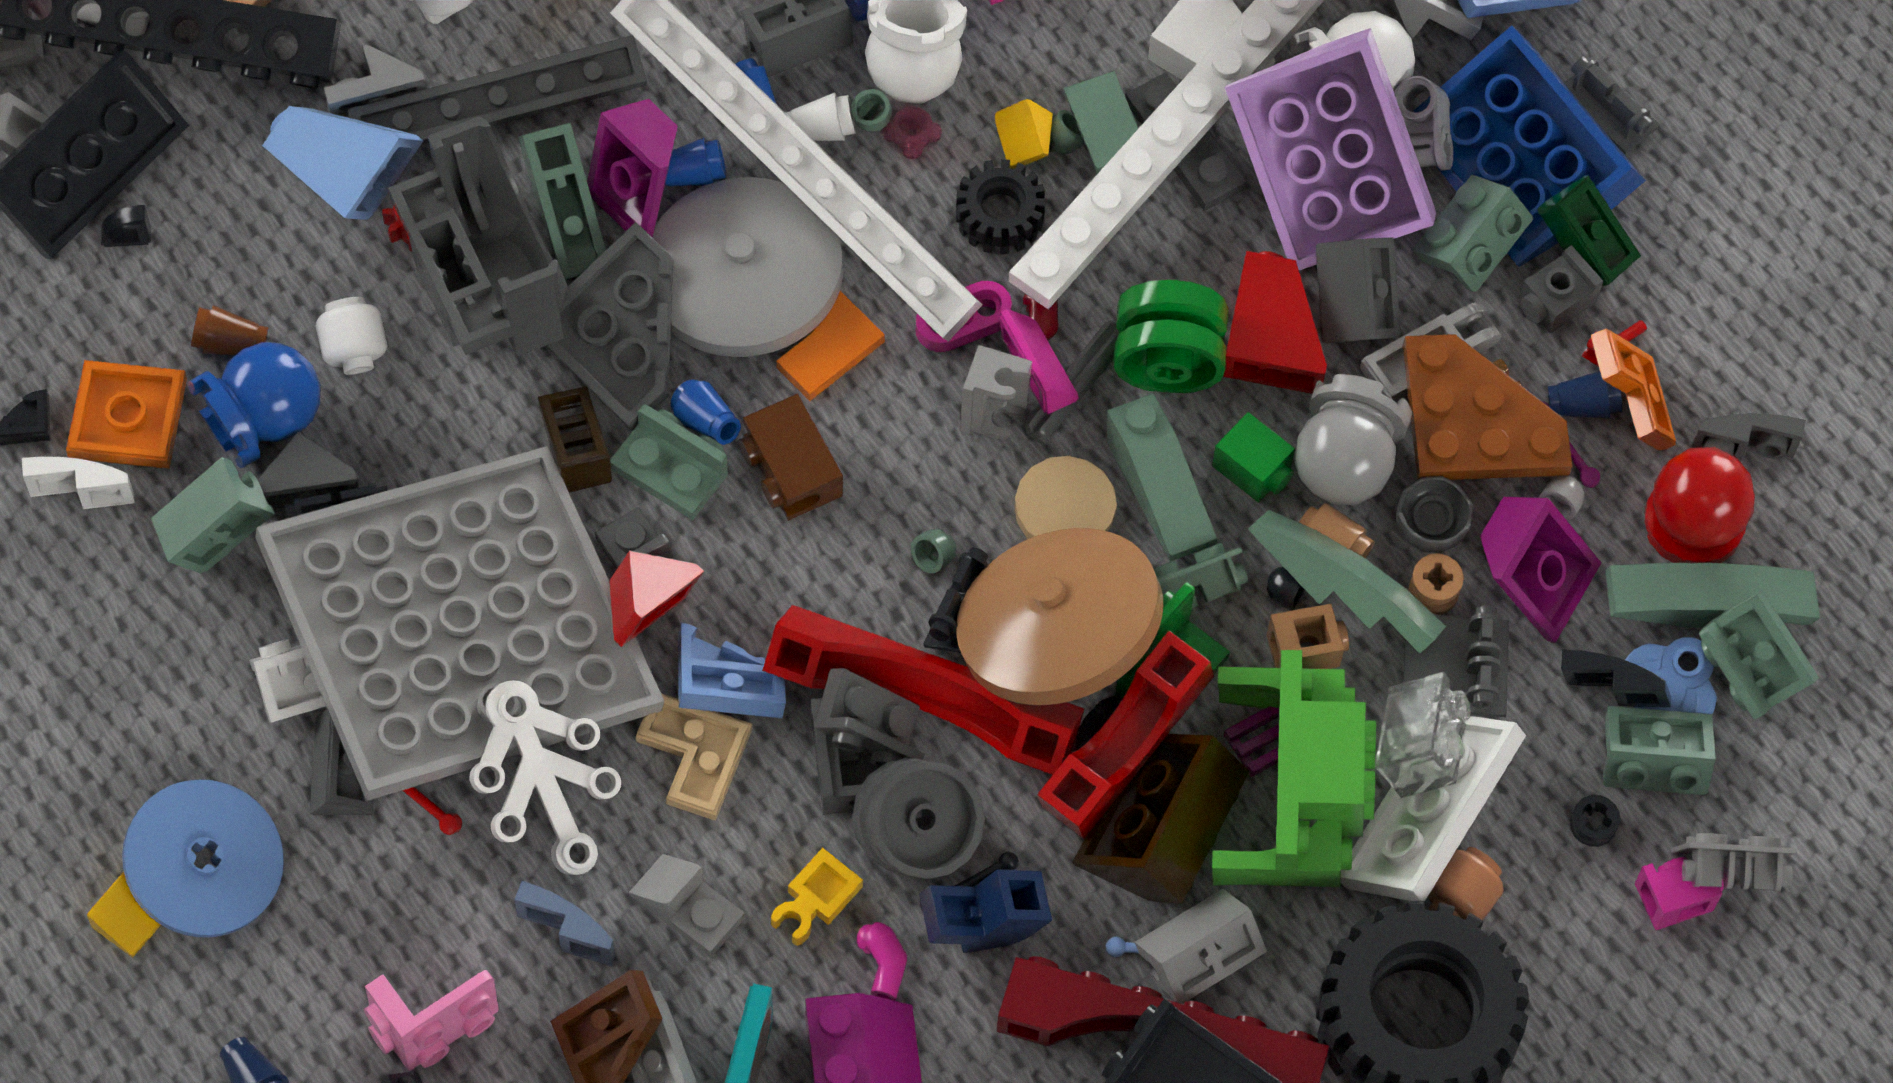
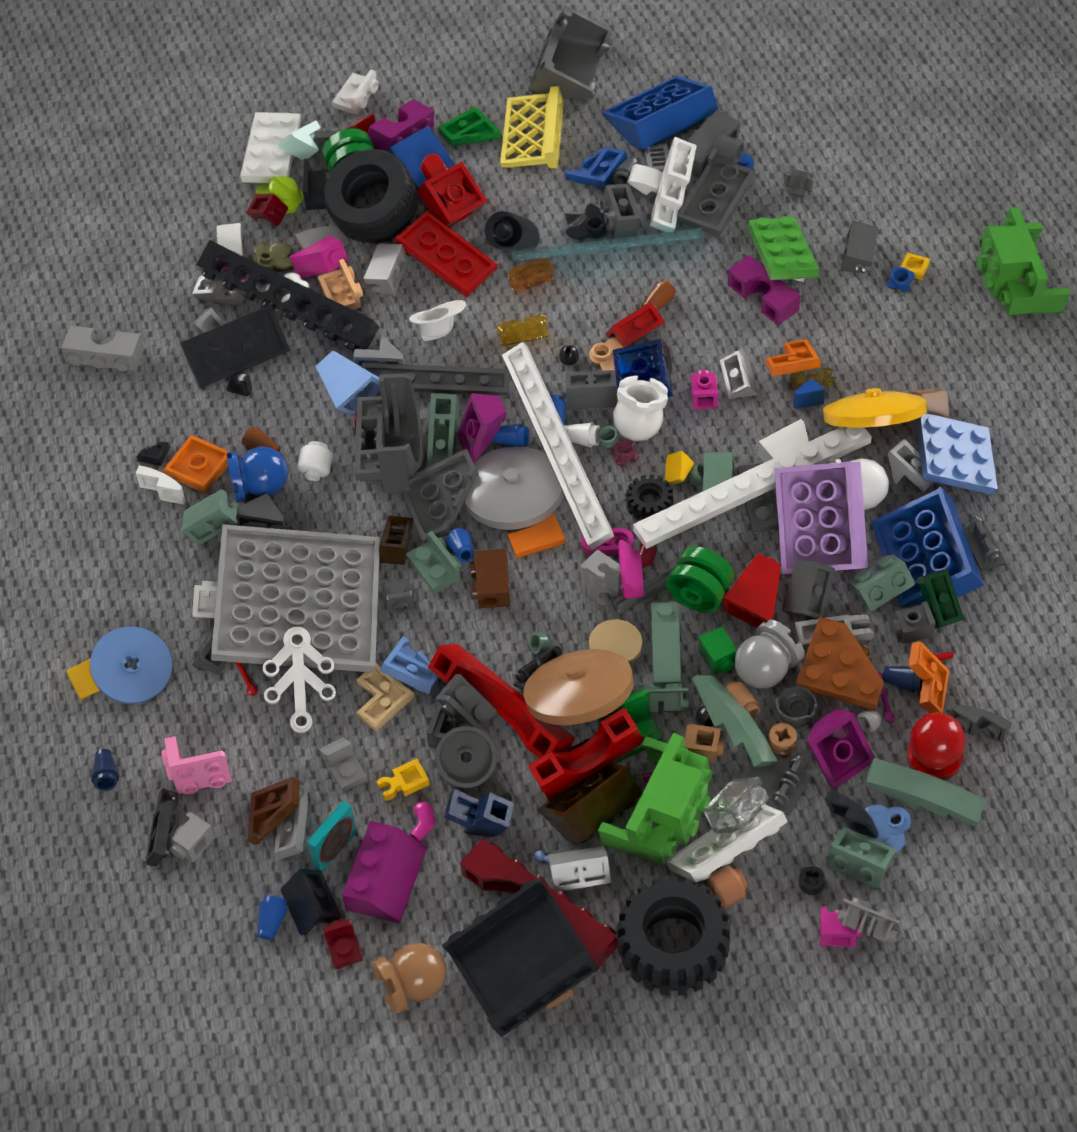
camera: 30 degrees right, 10 degrees down
sand blue slope [514,881,615,966] -> none
slope [609,551,704,647] -> none
light grey piece [1395,75,1453,170] -> none
sand green bracket [1699,590,1819,720] -> none

